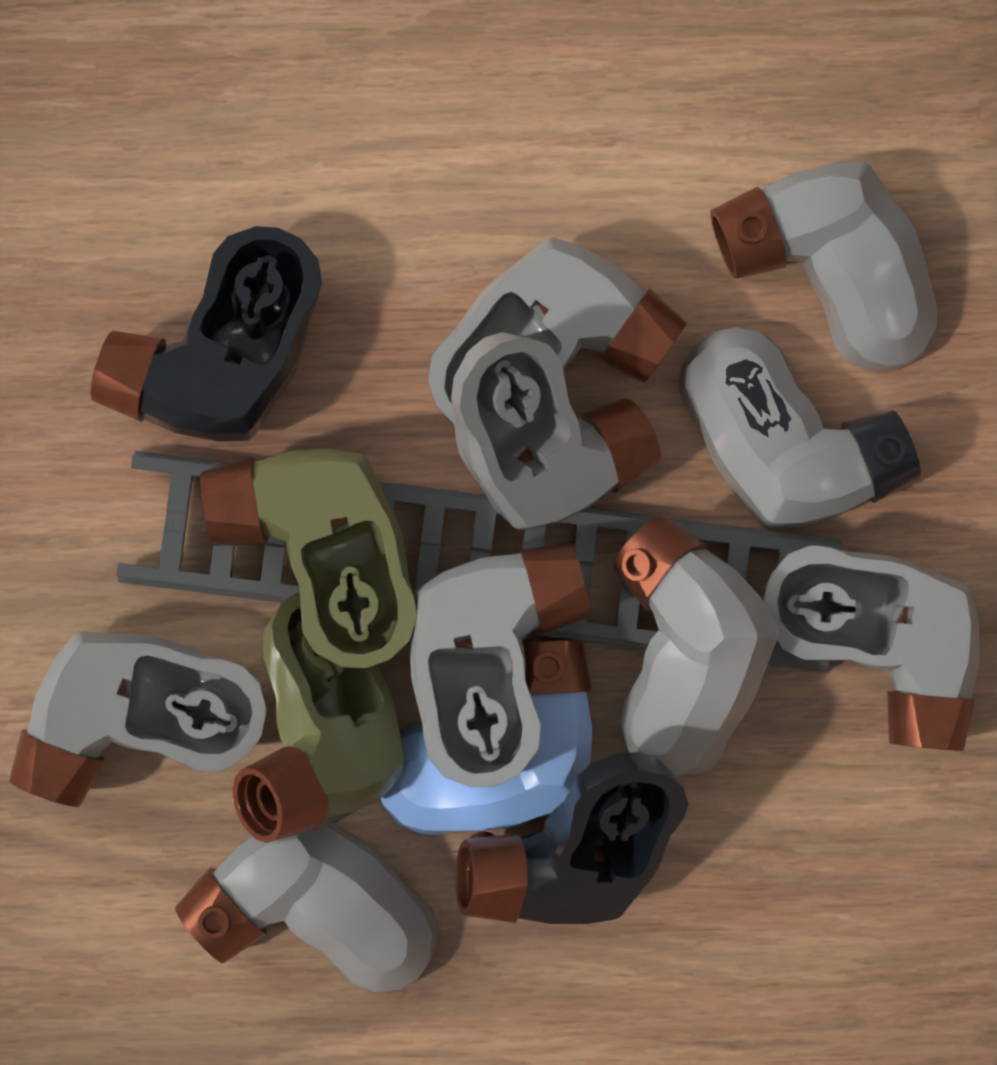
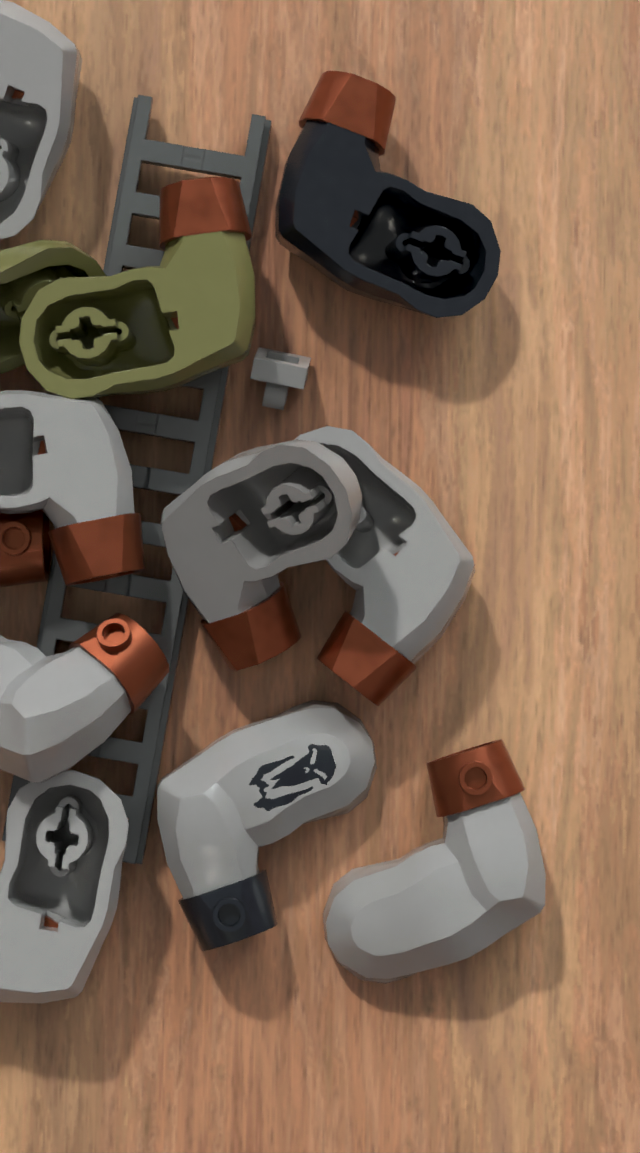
camera: 90 degrees right, 0 degrees up
none -> light grey tile [250,347,311,410]

